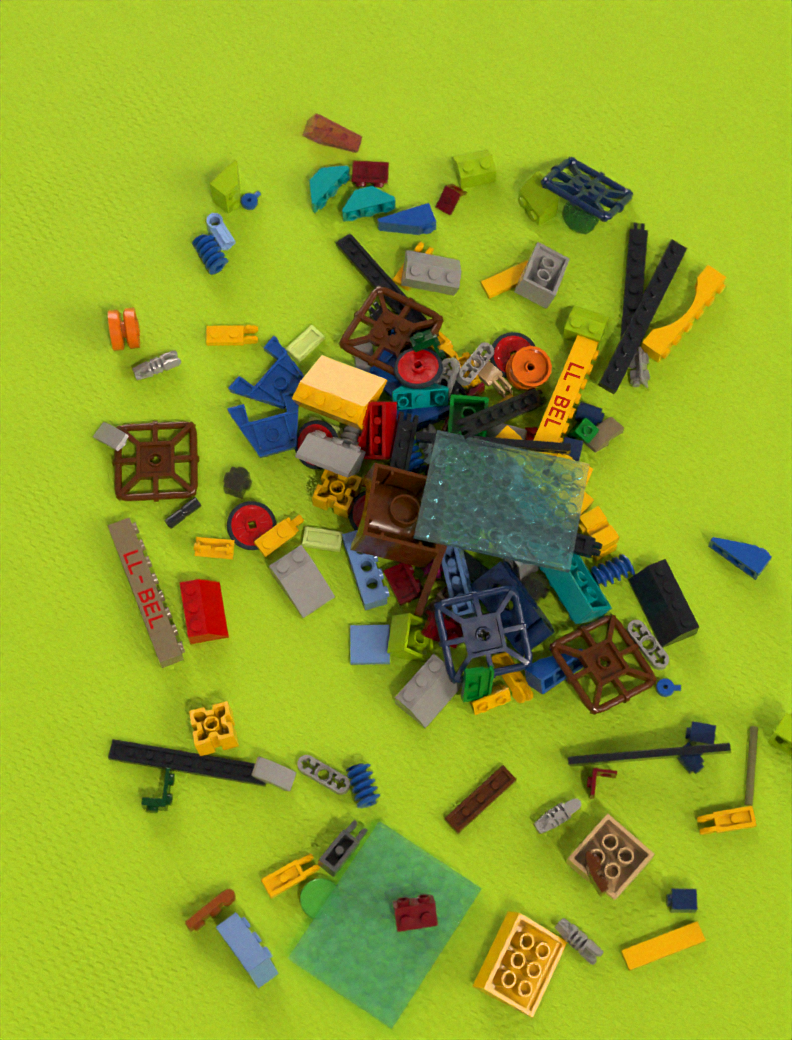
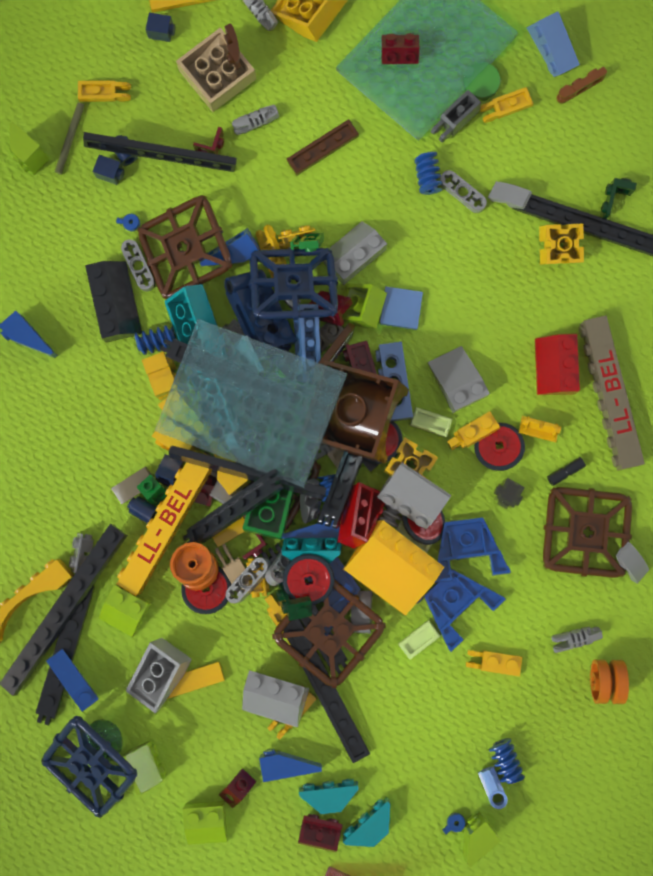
camera: 170 degrees left, 15 degrees up
none -> blue slope [46,648,99,712]

